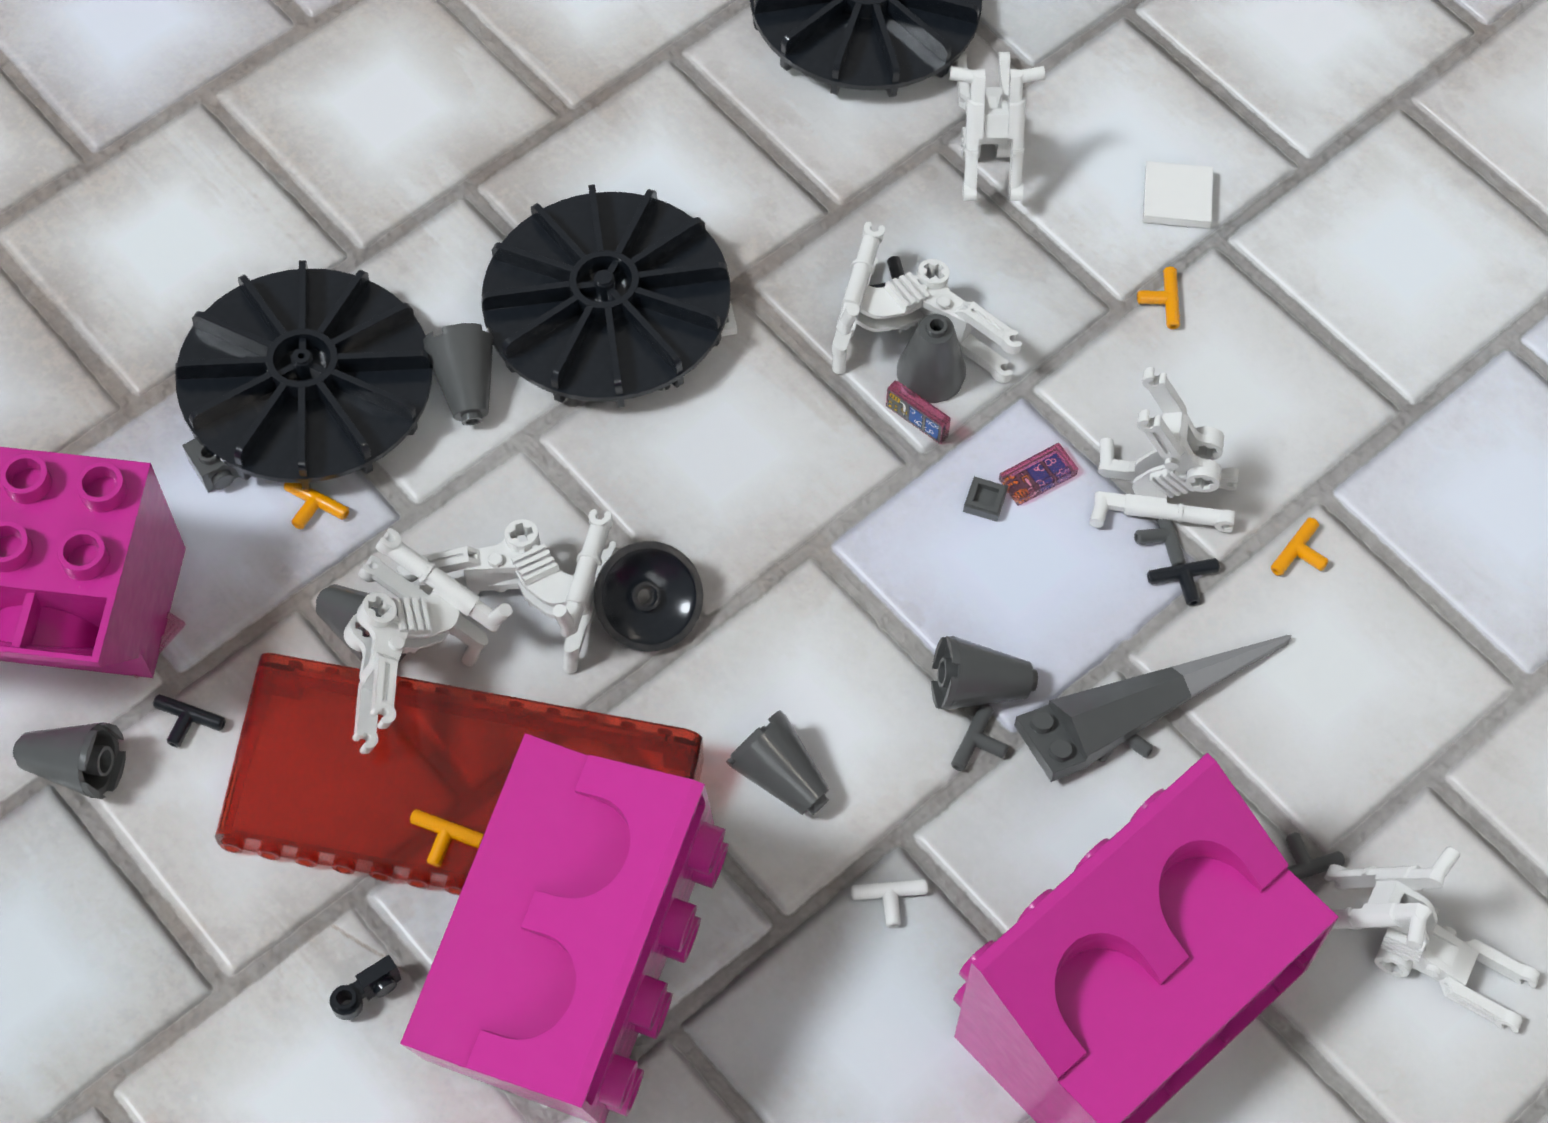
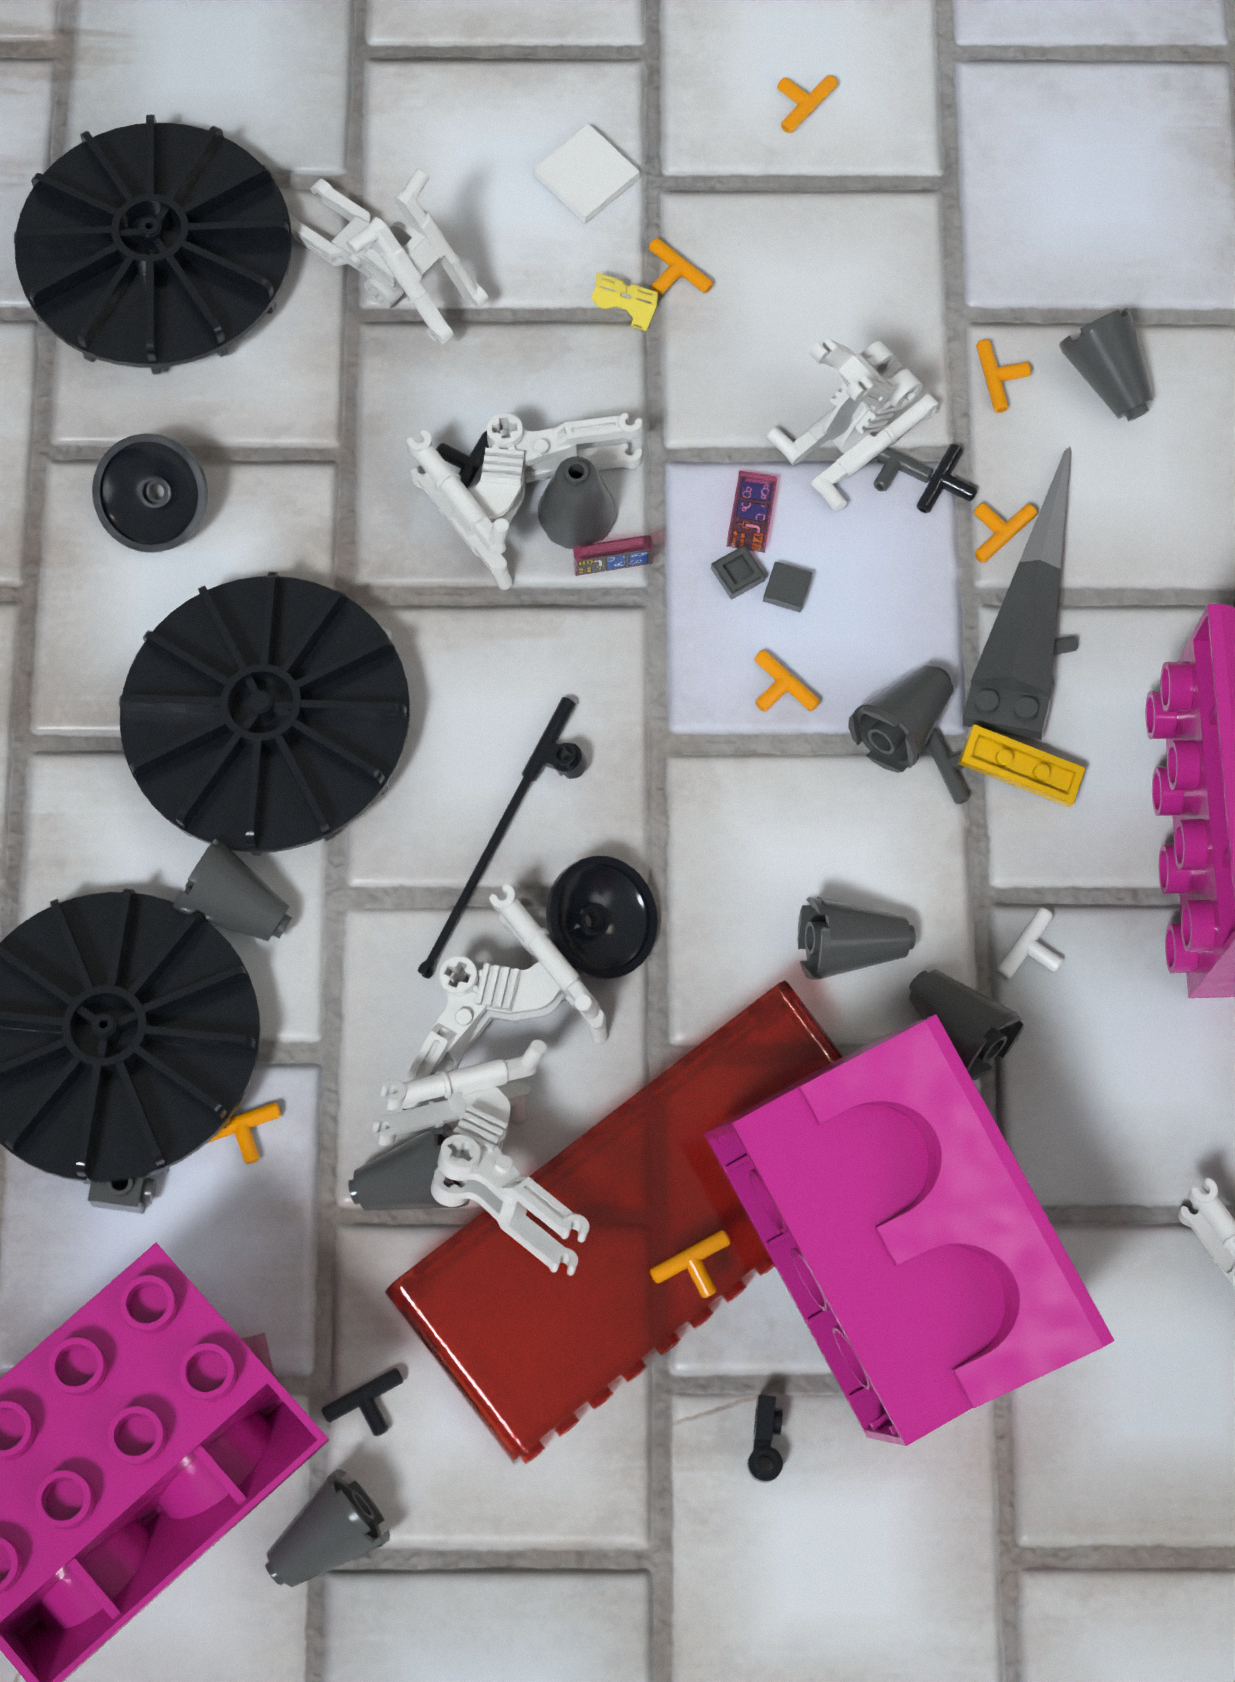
camera: 50 degrees left, 10 degrees up
none -> black dish [92,433,208,553]
none -> black piece [418,697,587,979]
none -> light yellow piece [591,272,658,332]
none -> light orange piece [754,650,820,712]
none -> dark grey tile [763,562,812,612]
none -> light orange piece [777,75,838,133]
none -> dark grey cone [909,969,1024,1080]
none -> yellow plate [958,724,1086,807]
none -> light orange piece [974,503,1037,563]
none -> dark grey cone [1059,308,1153,421]

